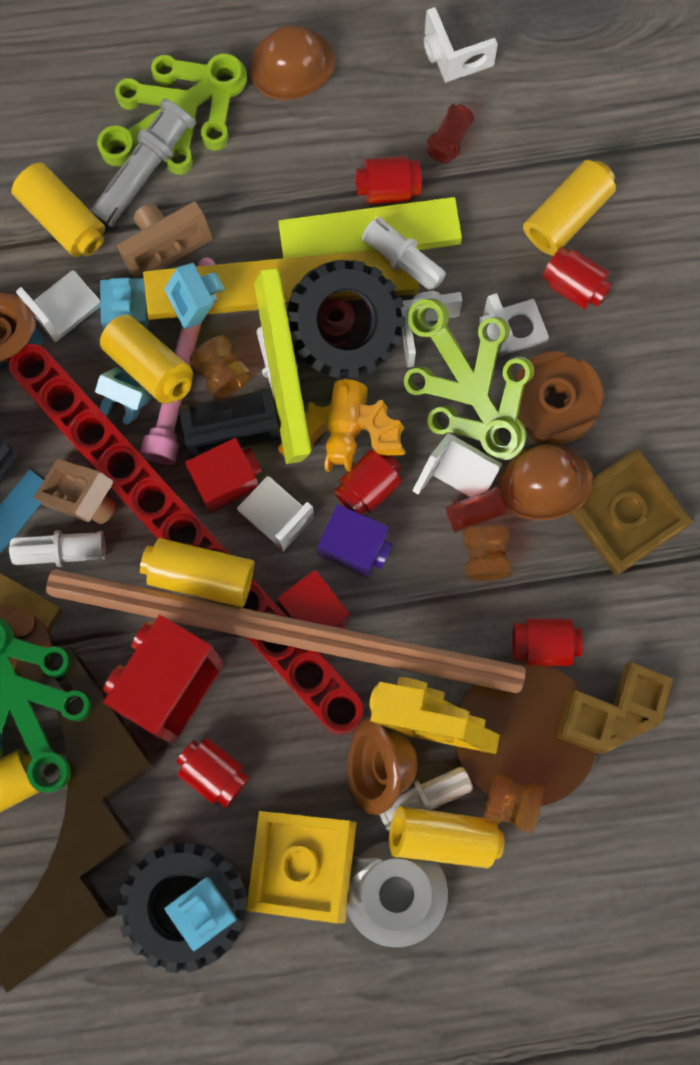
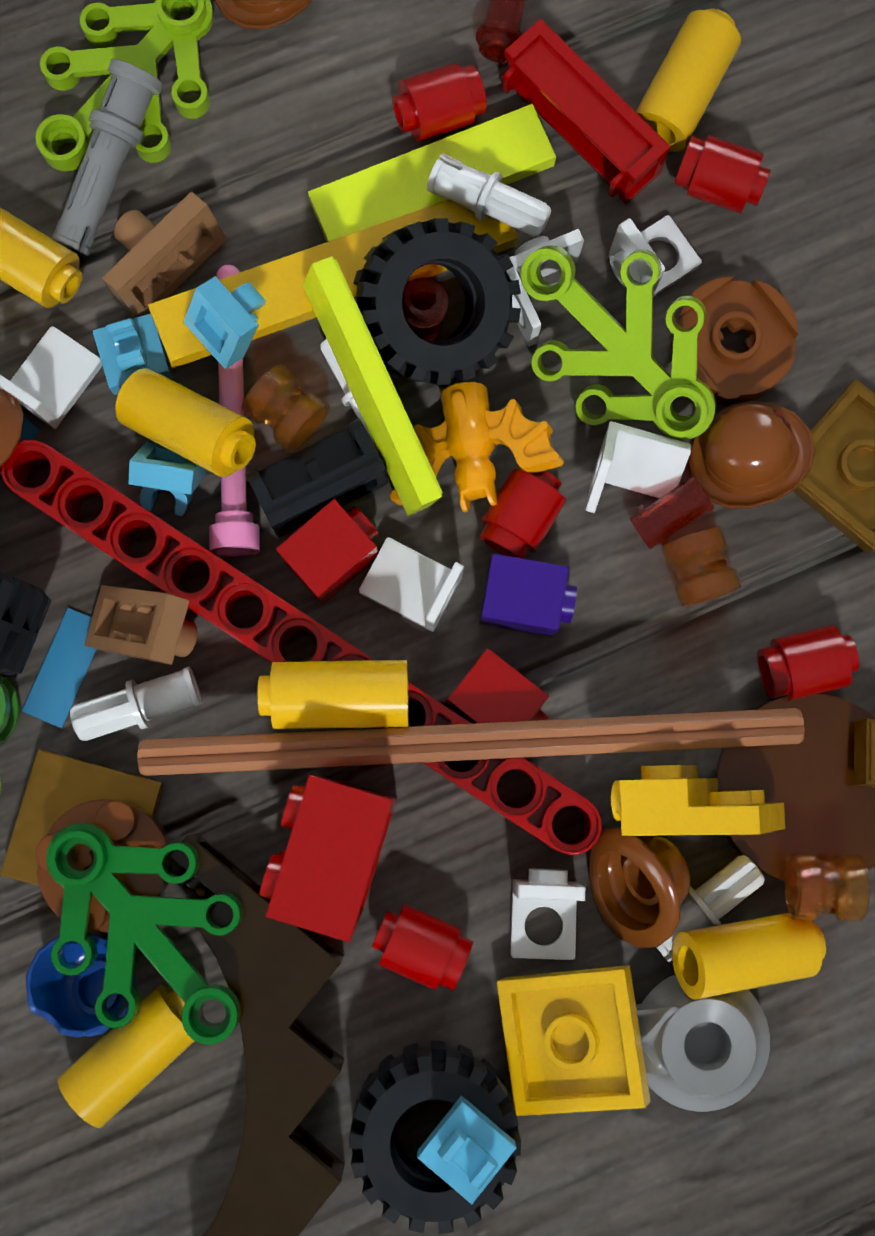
camera: 20 degrees left, 5 degrees up
none -> red container [502,18,671,205]
none -> white bracket [510,868,585,960]

